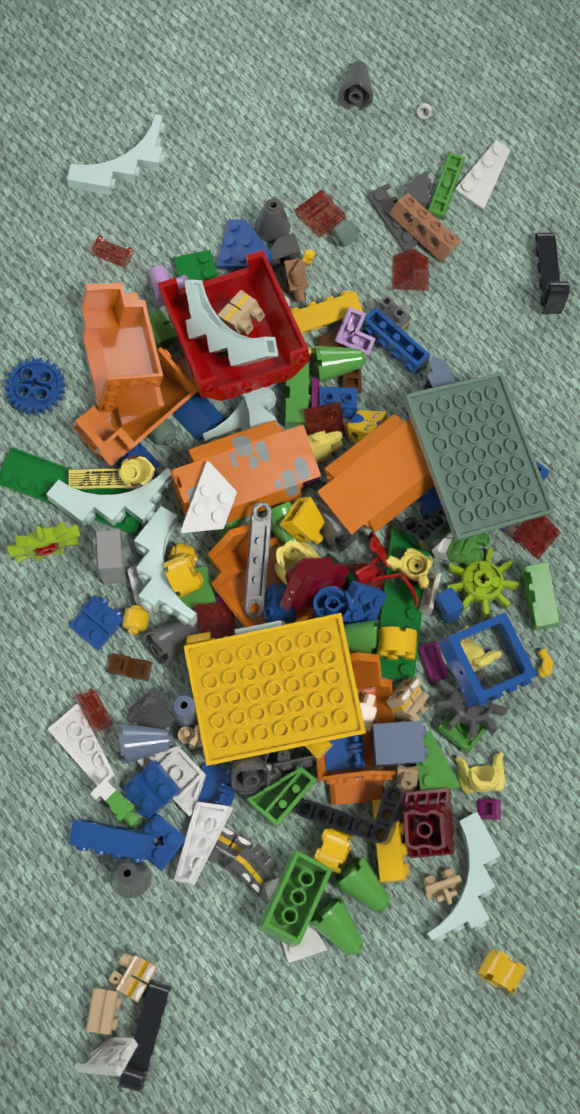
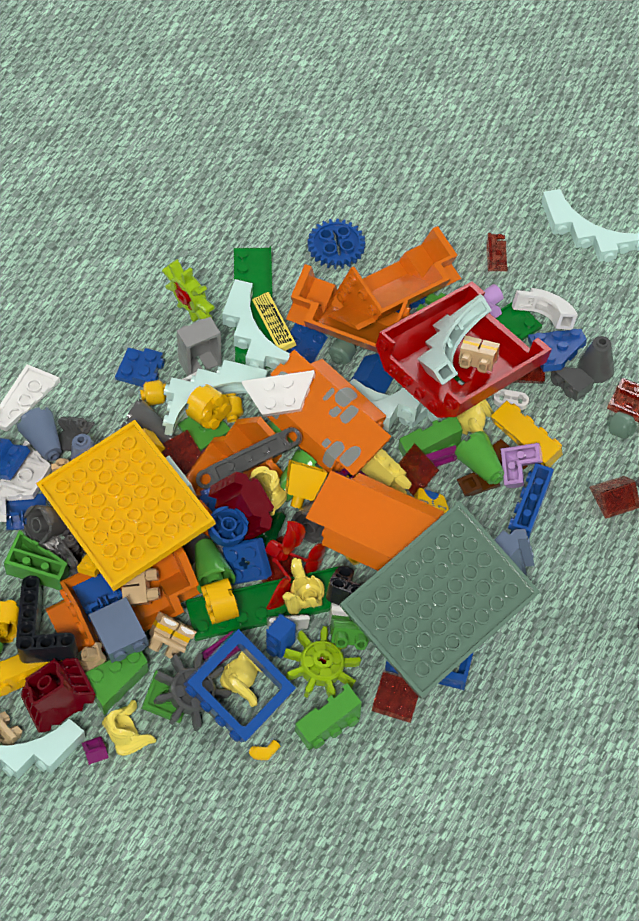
camera: 70 degrees right, 15 degrees down
clear red hinge [76,688,114,733] -> none
reddish brown slope [107,653,153,682] -> none
light yellow hair [119,455,155,488] -> none
medium nougat torso [283,249,315,302] -> none
blue brick [319,387,357,418] -> none
flat silver hips [374,295,411,331] -> none
none -> white arch [512,288,578,330]

